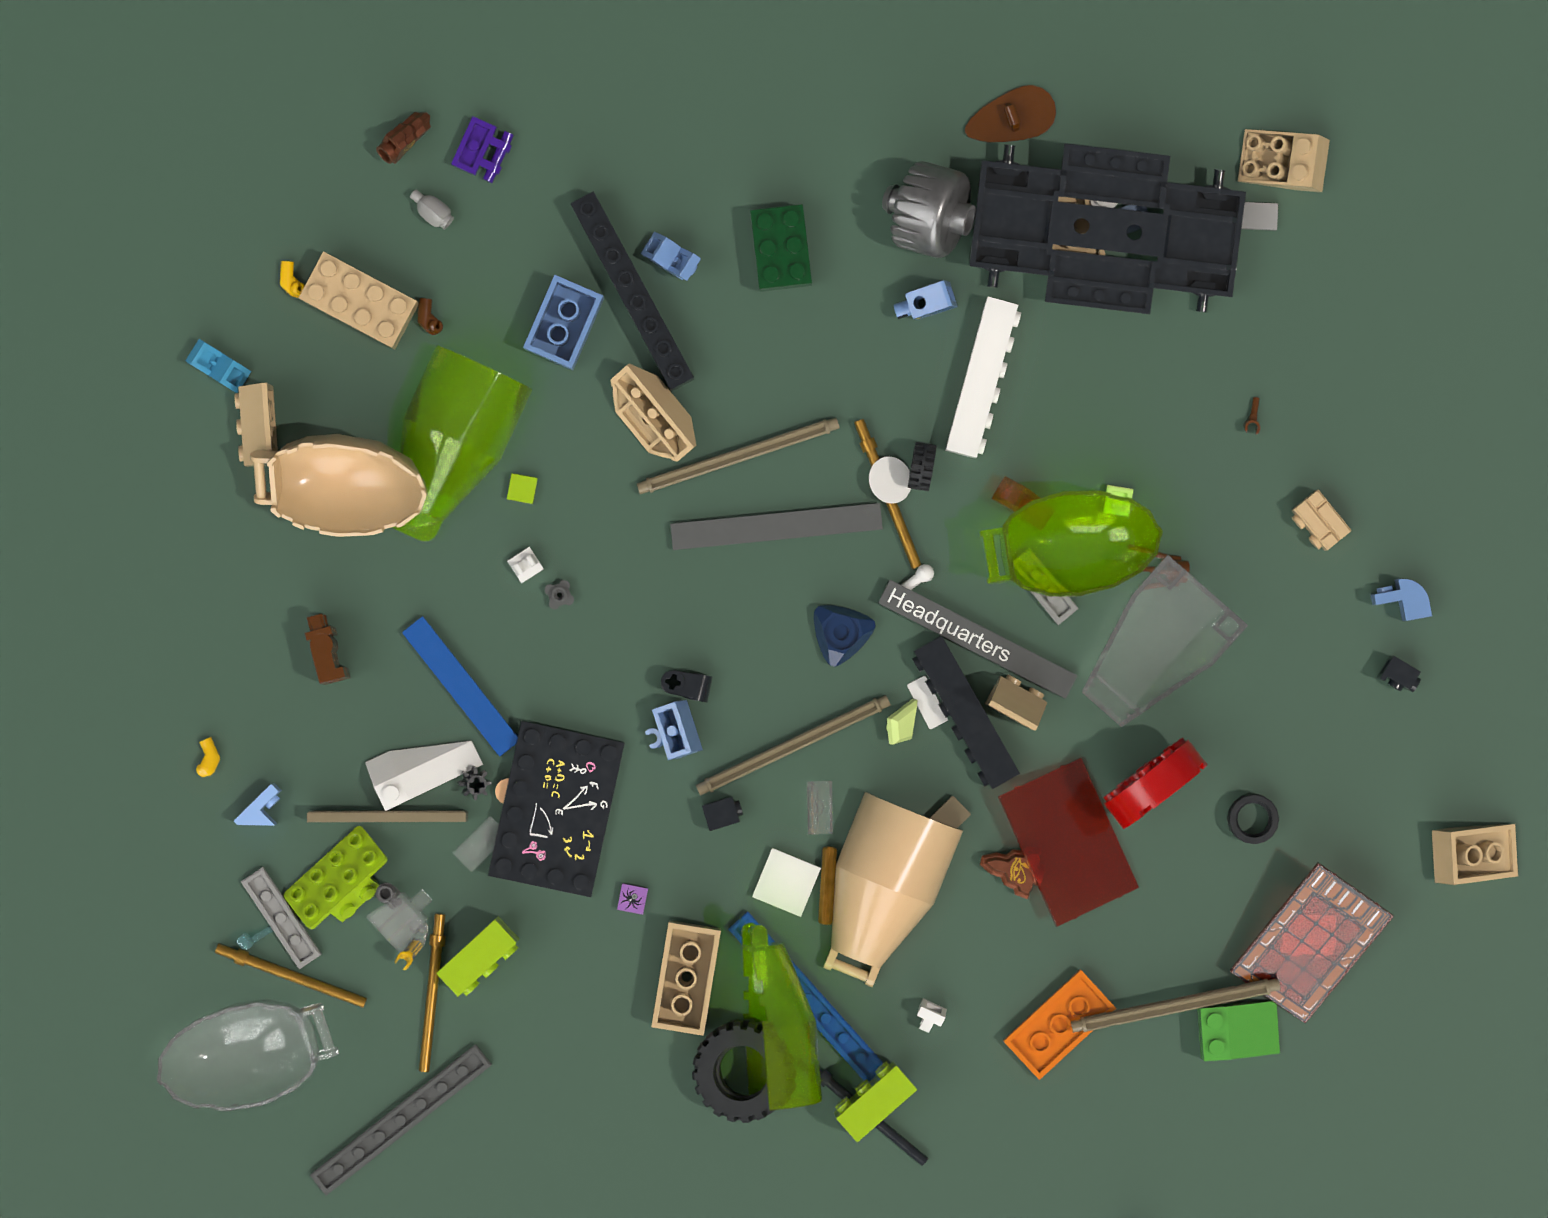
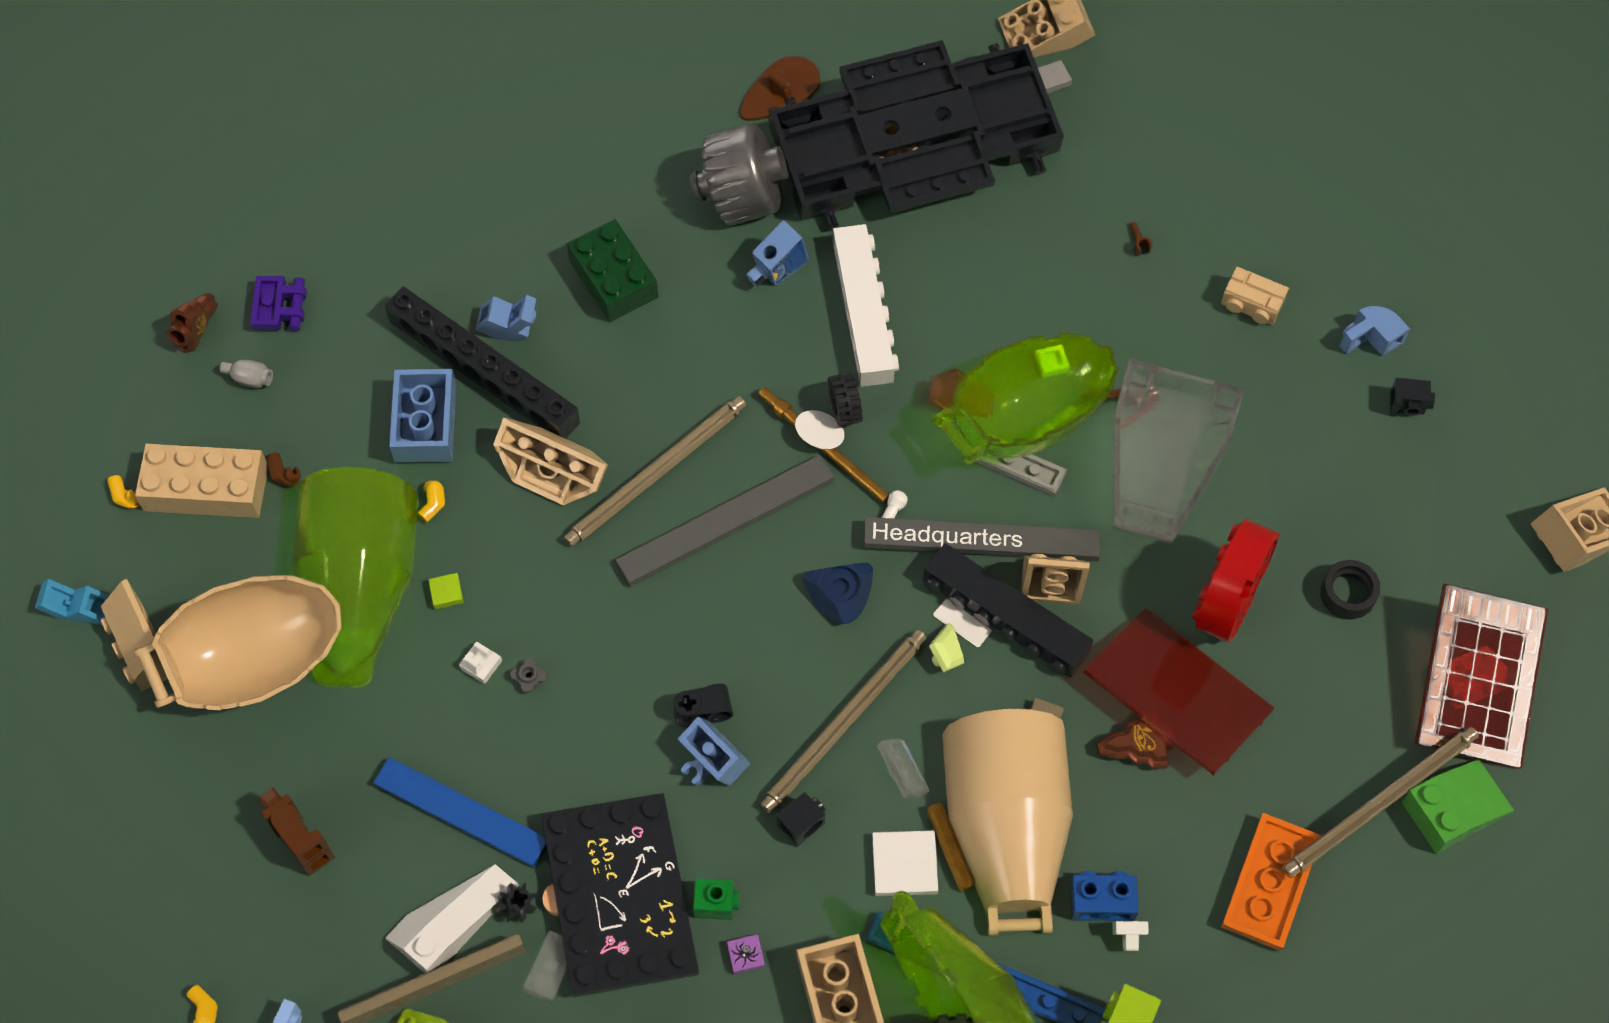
camera: 25 degrees left, 25 degrees down
none -> yellow arm [417,480,445,523]
none -> green brick [693,879,740,920]
none -> blue brick [1070,871,1138,921]

